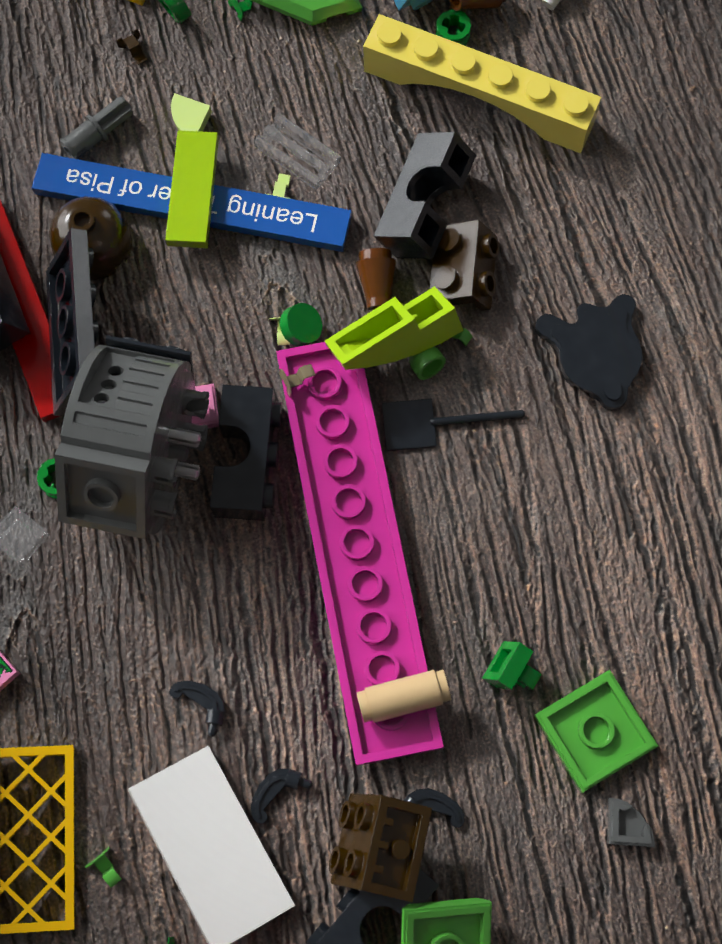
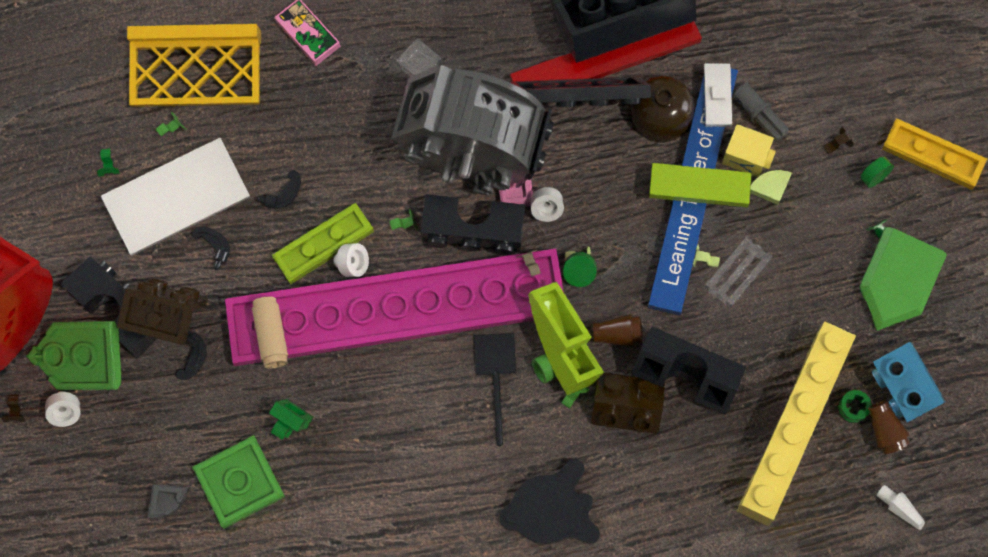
camera: 90 degrees right, 0 degrees up
none -> lime tile [272,203,374,285]
none -> white tile [333,243,369,277]
none -> bright green piece [389,209,419,230]
none -> white tile [530,187,564,222]
none -> white piece [704,64,732,127]
none -> light yellow brick [722,124,776,177]

